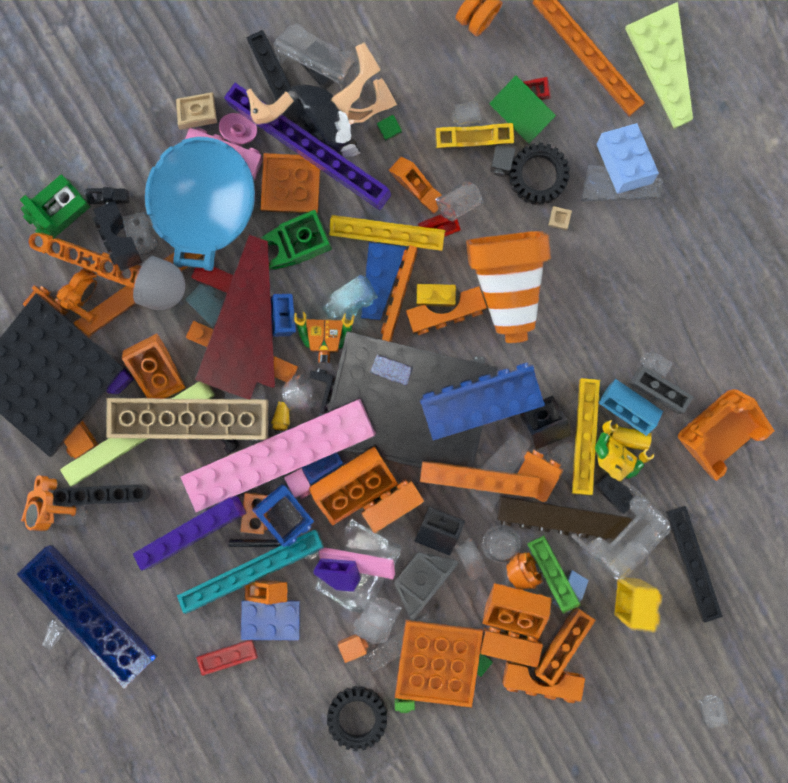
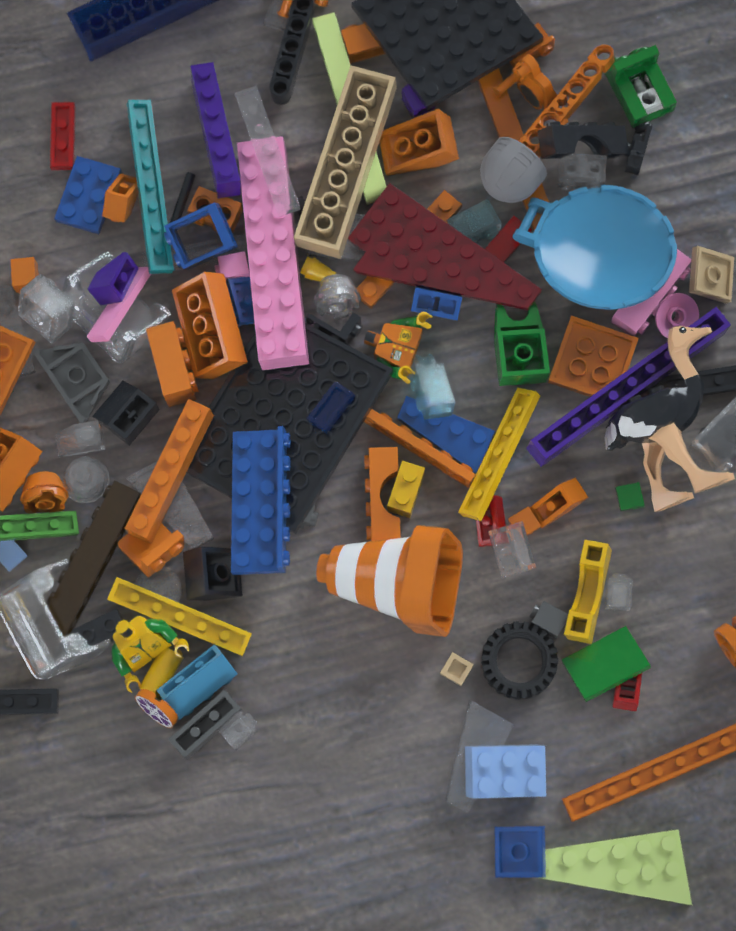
camera: 110 degrees right, 10 degrees down
orange windscreen [678,389,774,481] -> none
none -> tile [135,689,178,728]
none -> clear tile [234,86,301,217]
none -> blue tile [495,826,546,878]

